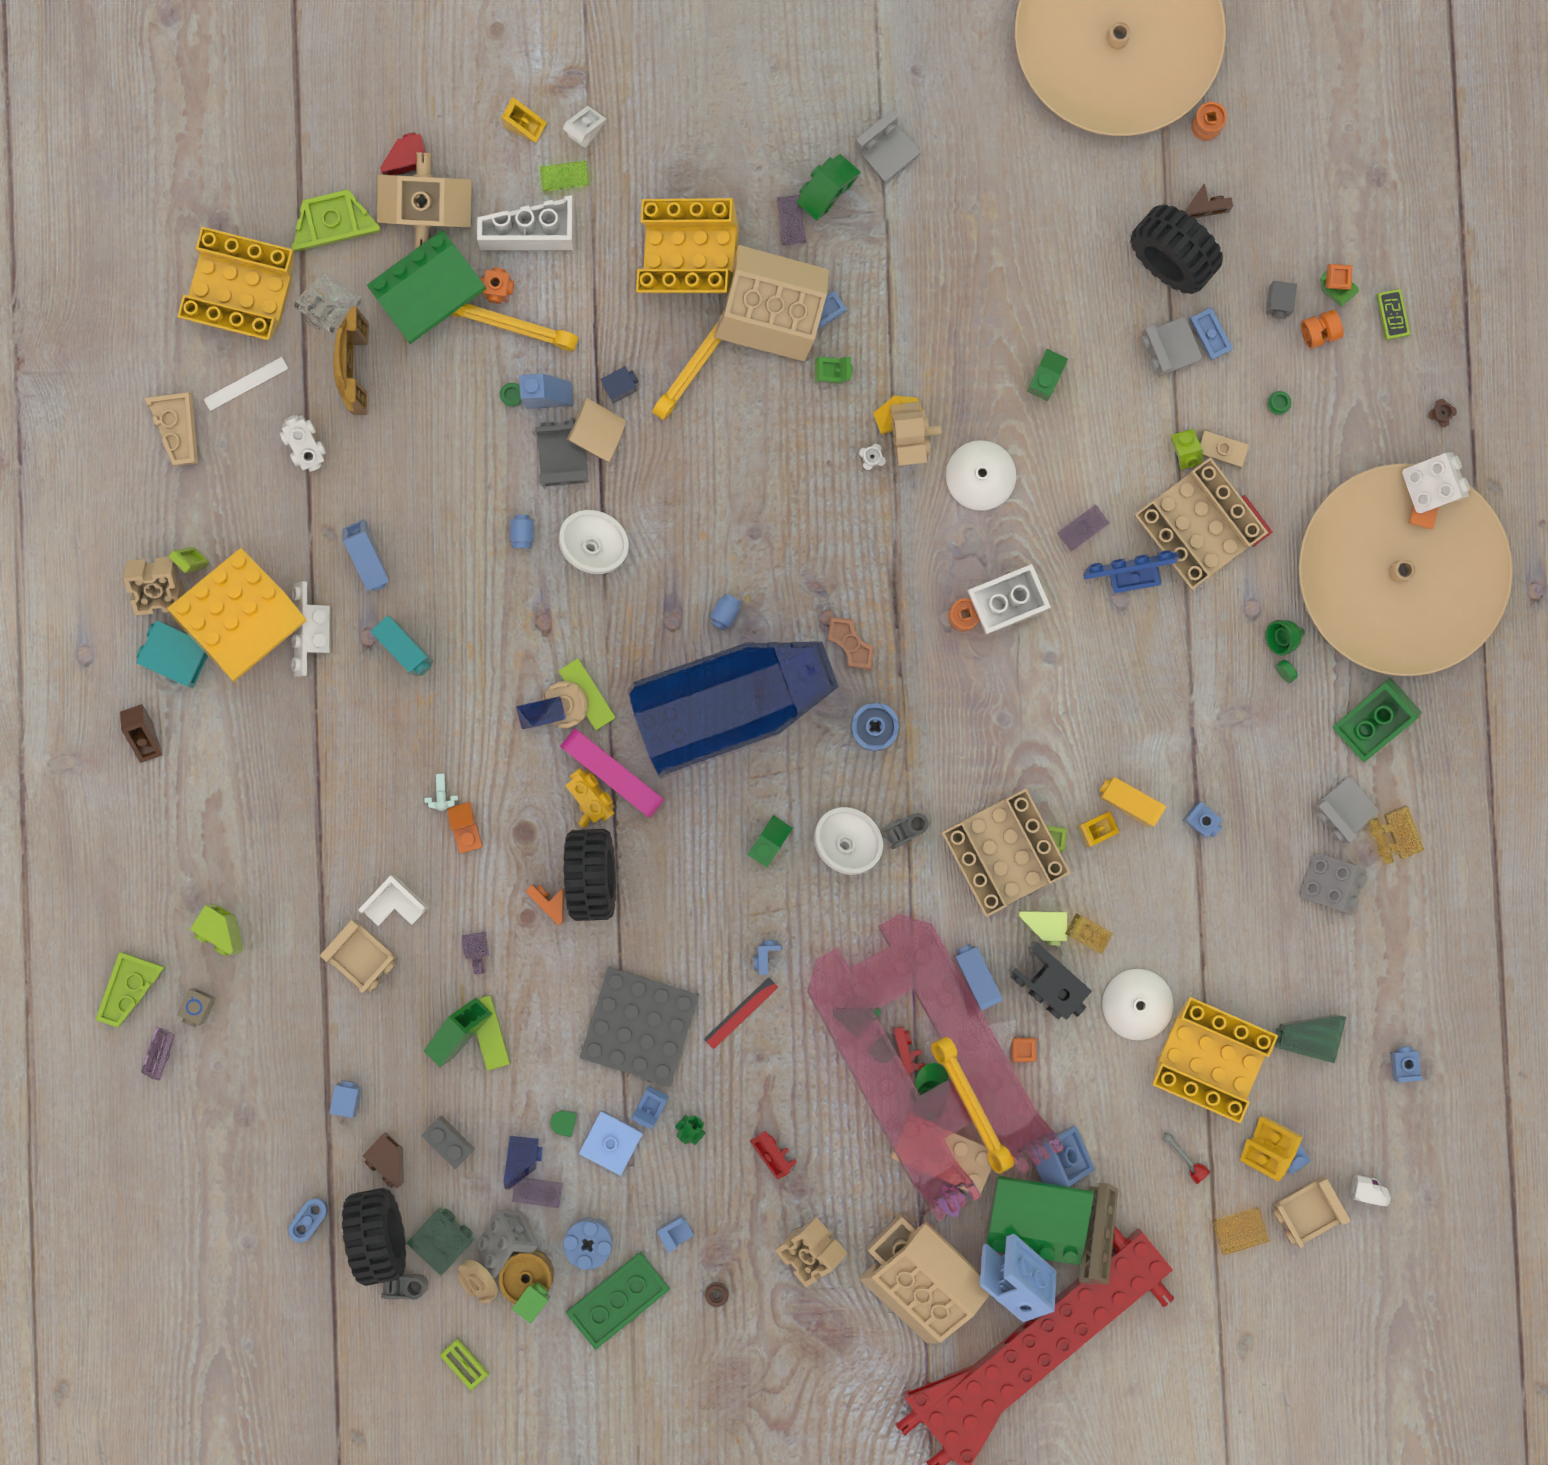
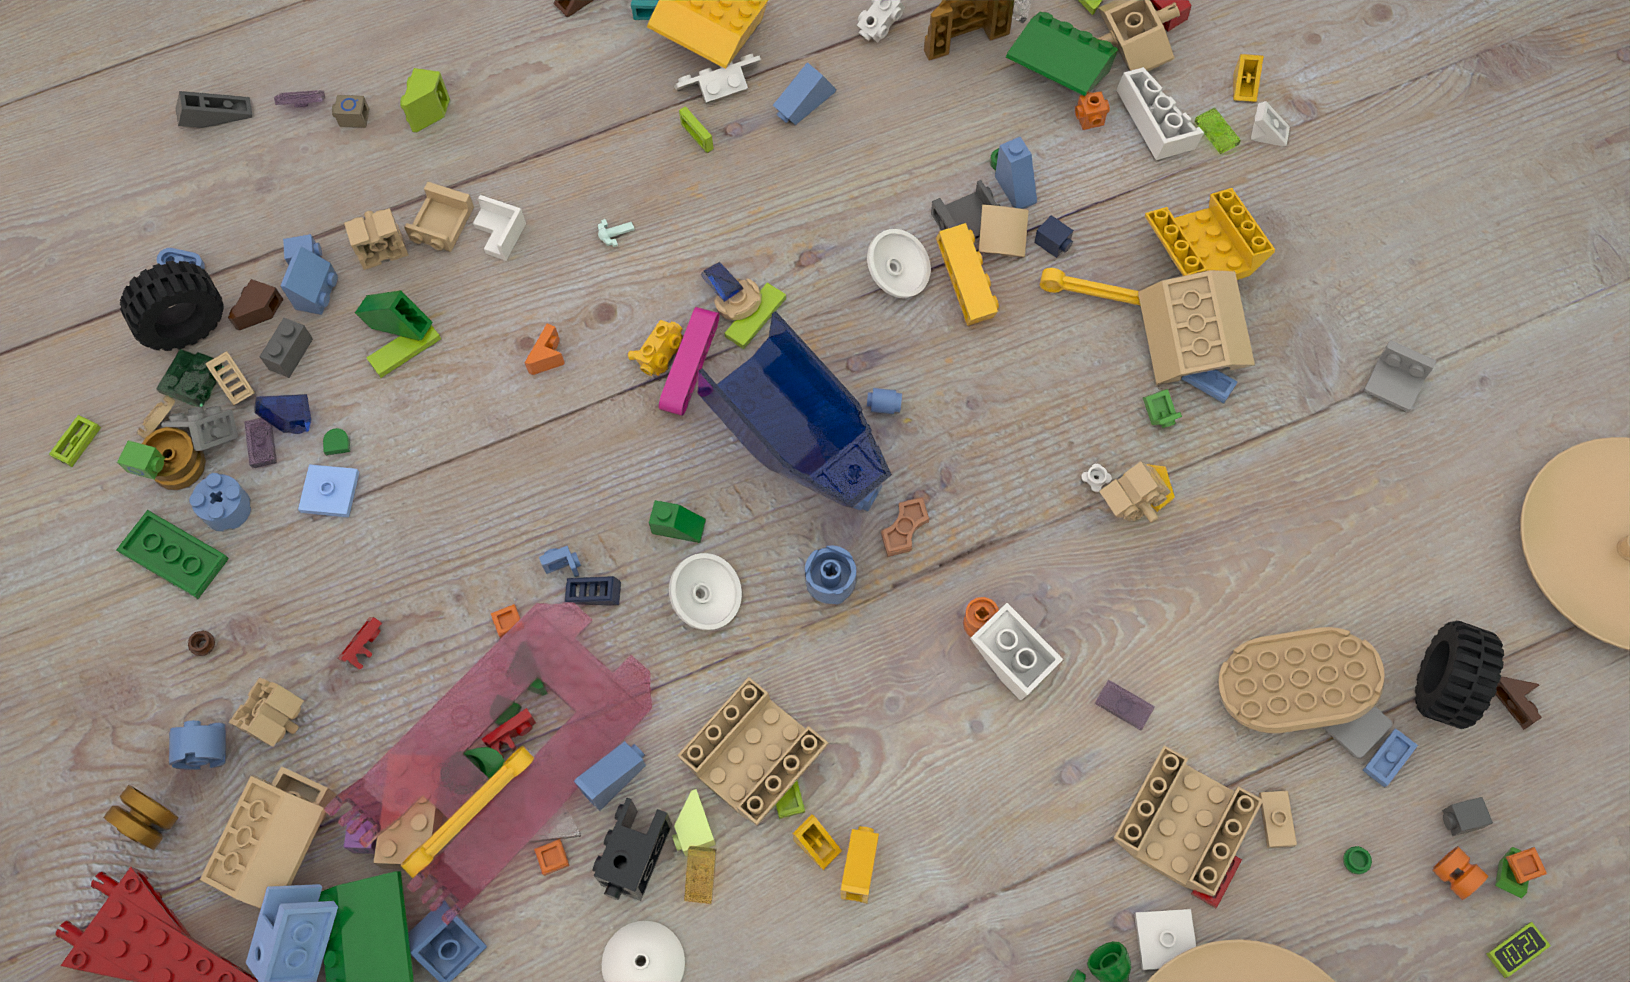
camera: 70 degrees right, 20 degrees down
lime wing [95,952,166,1028] -> none
teal brick [370,615,433,676] -> none
dark grey piece [381,1273,429,1300] -> none
orange slope [447,802,483,854] -> none
yellow piece [451,303,579,352] -> none
clear purple plate [462,932,490,975] -> none
medium blue brick [510,515,534,549] -> none
black tyre [563,829,616,921] -> none
dark grey plate [580,967,699,1087] -> none
medium blue bracket [632,1086,669,1129] -> none
medium blue panel [657,1214,694,1253] -> none
green gear [675,1115,706,1145] -> none
red sticker [704,978,778,1049] -> none
clear purple plate [777,195,806,246] -> none
green brick [796,154,861,221] -> none
dark grey piece [882,813,929,850] -> none
white dish [946,440,1016,511] -> none
green slope [1027,349,1068,401] -> none
blue bracket [1083,550,1180,593] -> none
lime bracket [1171,429,1203,470] -> none
medium blue brick [1183,801,1223,838] -> none
orange wheel [1191,102,1227,141] -> none
none -> pearl gold wheel [103,785,179,850]
none -> medium blue brick [169,720,226,770]
none -> dark grey slope [176,91,253,128]
none -> tan slope [205,351,255,406]
none -> medium blue slope [280,246,338,315]
none -> tan brick [344,208,409,270]
none -> orange tile [490,604,524,639]
none -> dark blue slope [564,576,621,606]
none -> lime tile [679,106,714,153]
none -> yellow brick [936,223,999,326]
none -> white plate [1134,909,1196,971]
none -> tan plate [1219,627,1384,733]

